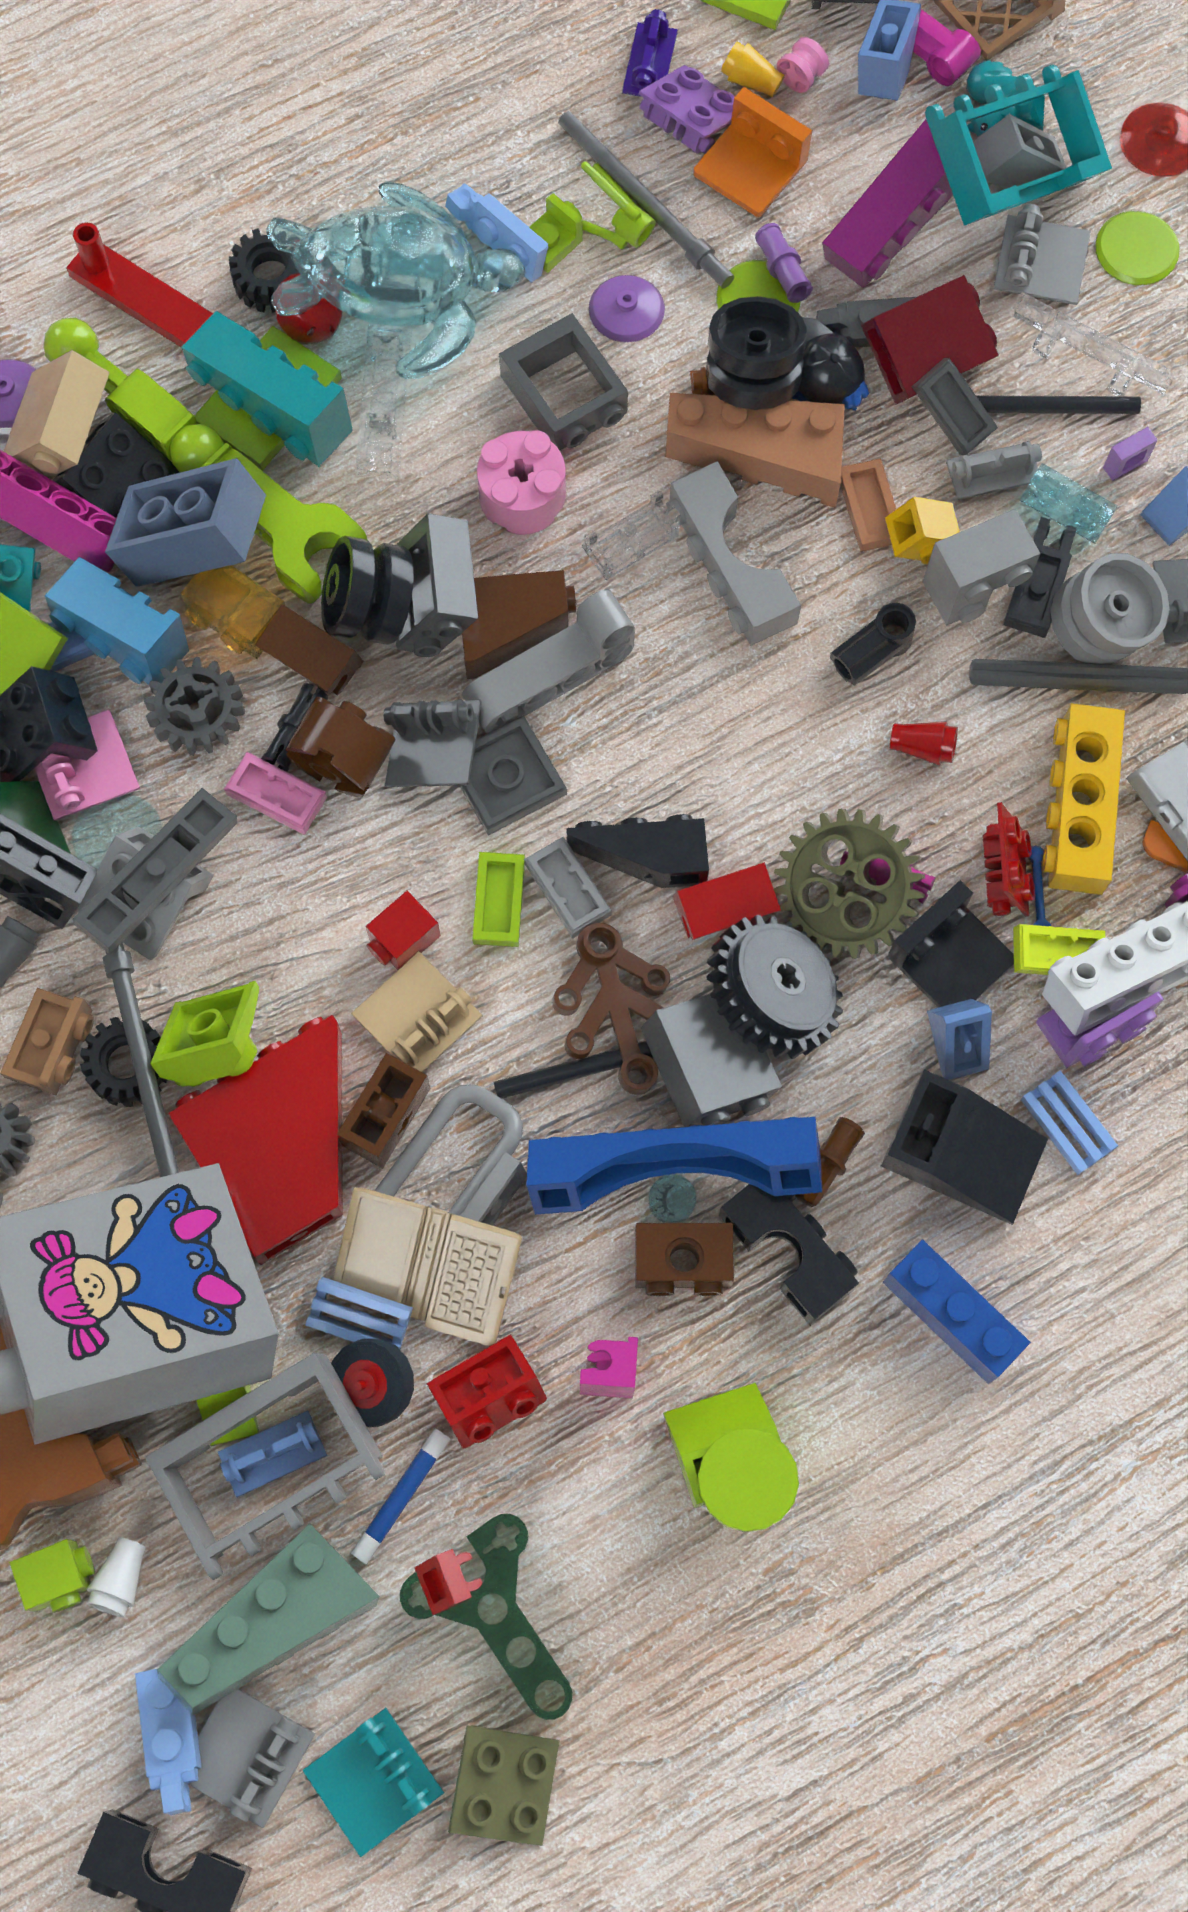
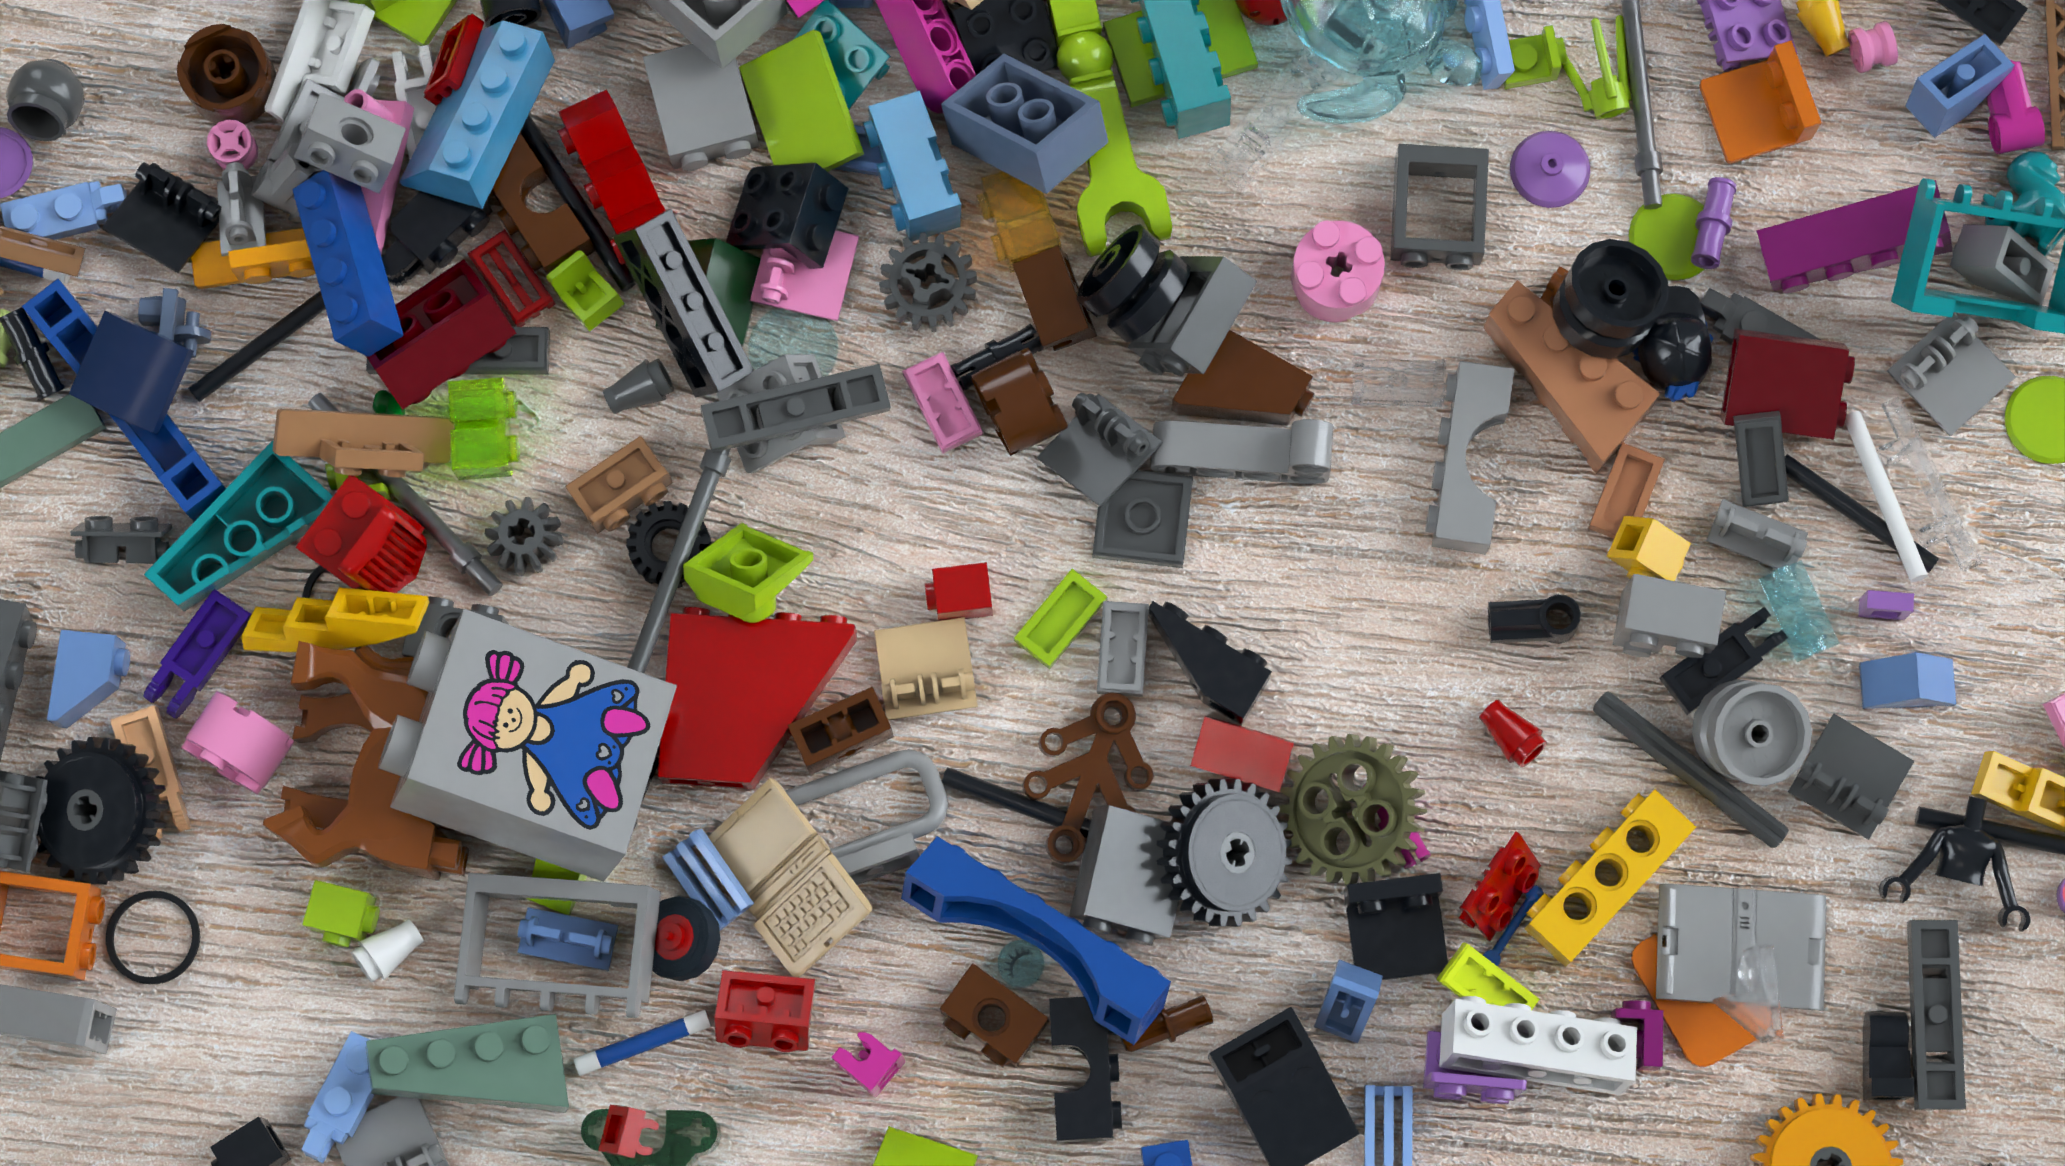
camera: 40 degrees right, 5 degrees up
none -> white bar [1845,411,1928,582]

